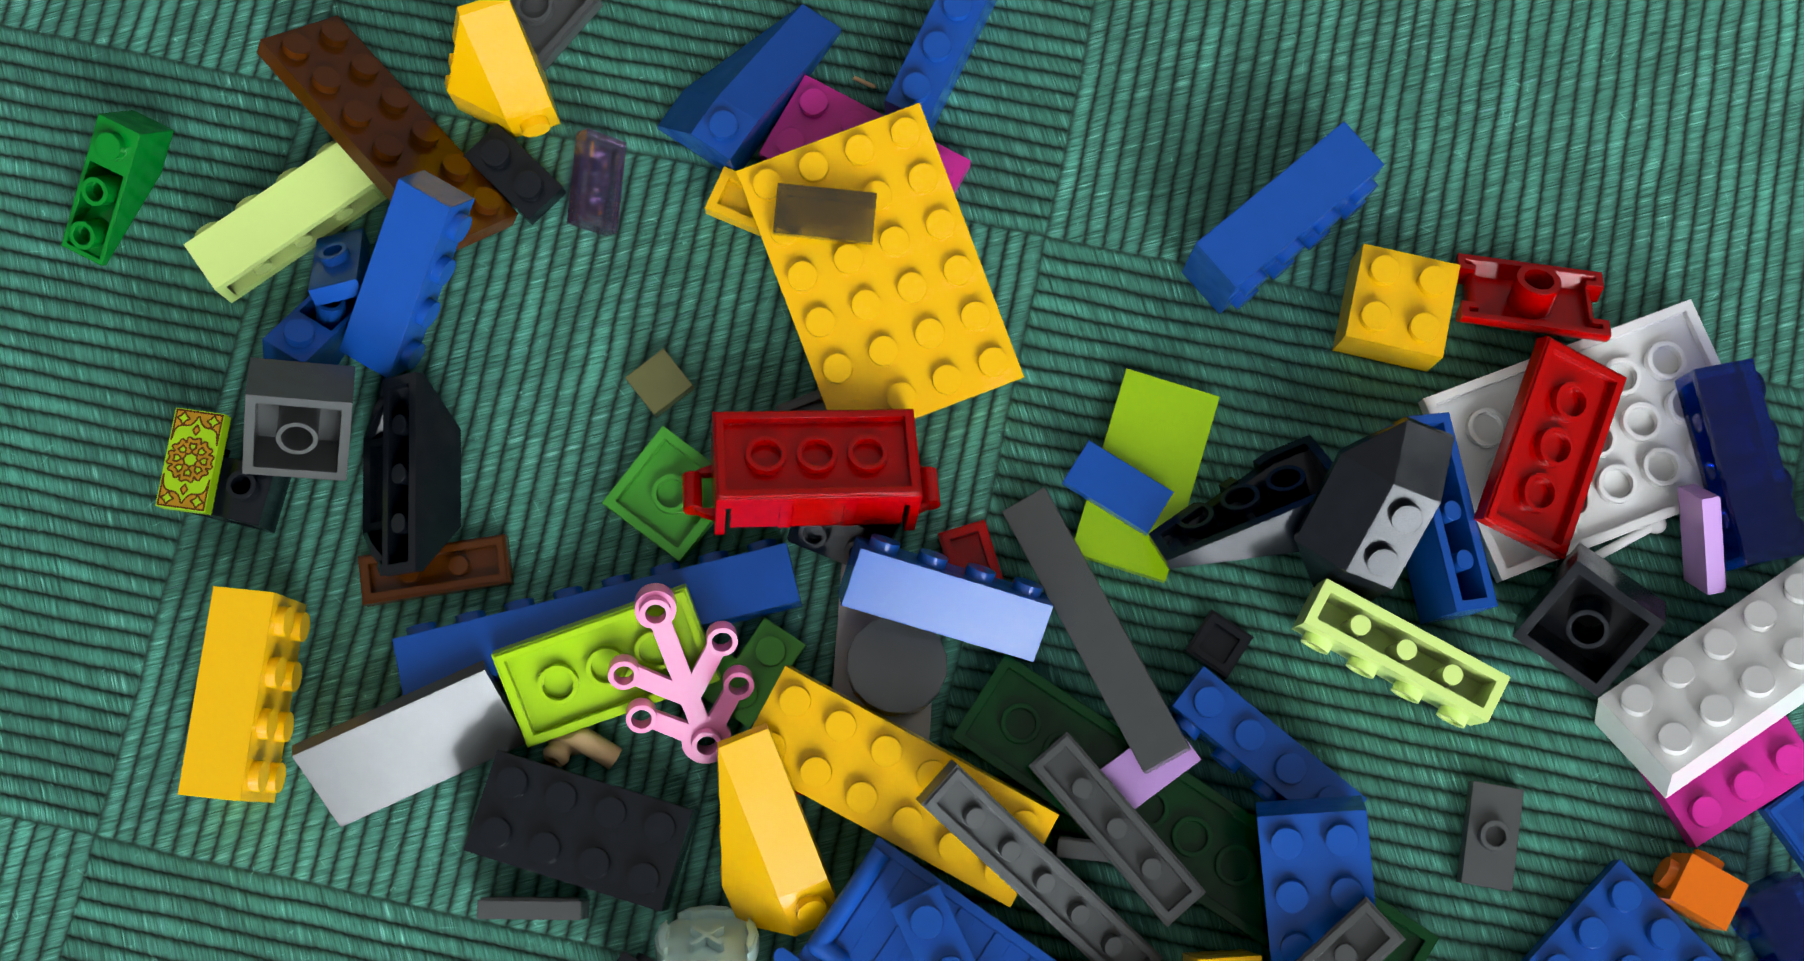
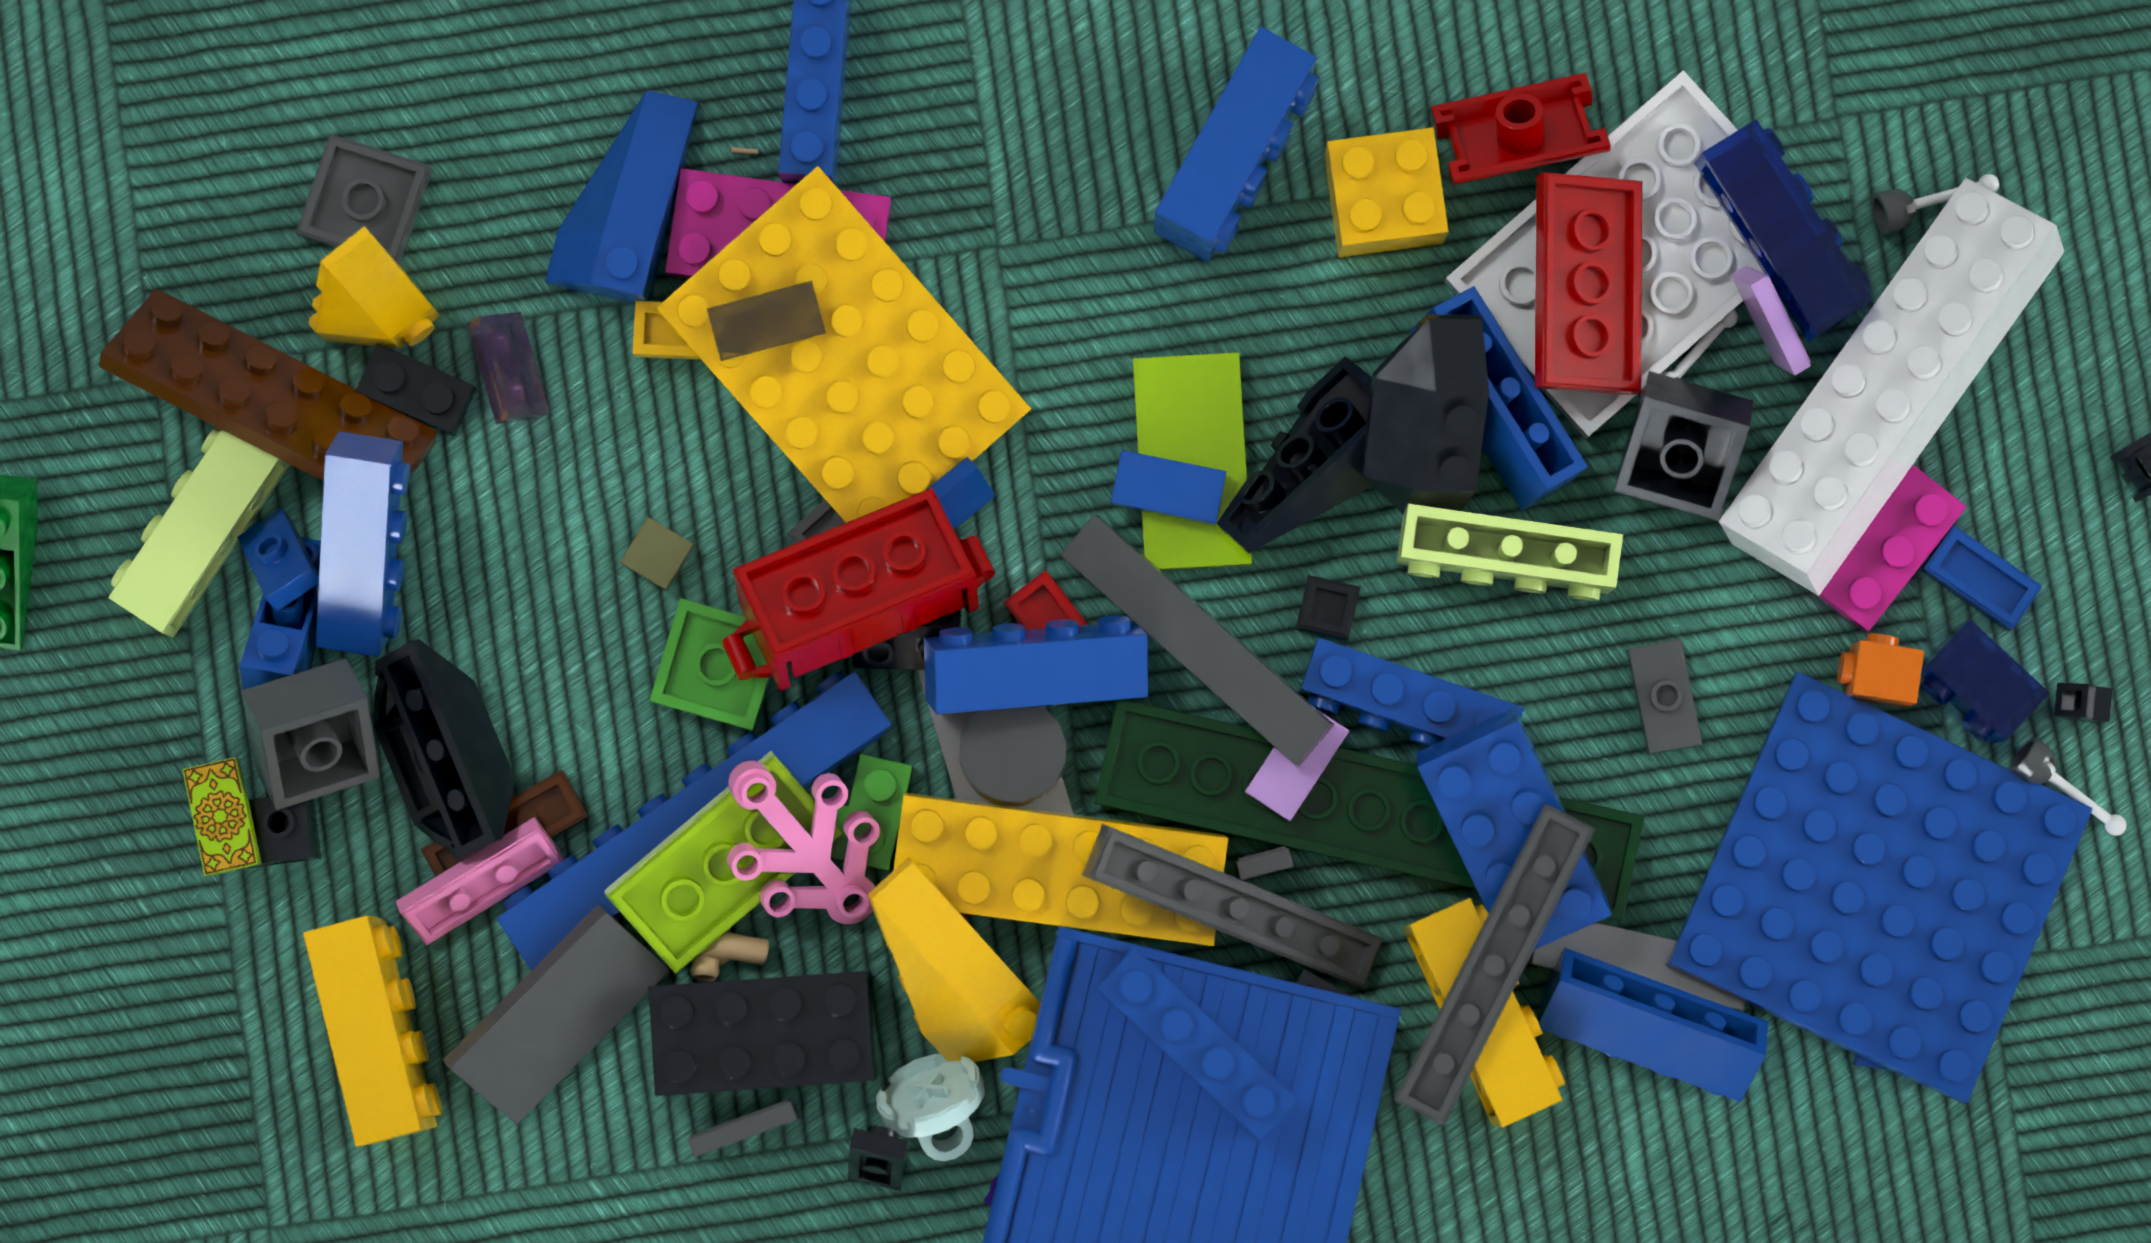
camera: 20 degrees left, 5 degrees up
dark grey tile [1028,732,1206,927] -> none
none -> bright pink tile [396,817,564,946]
none -> blue tile [927,457,996,529]

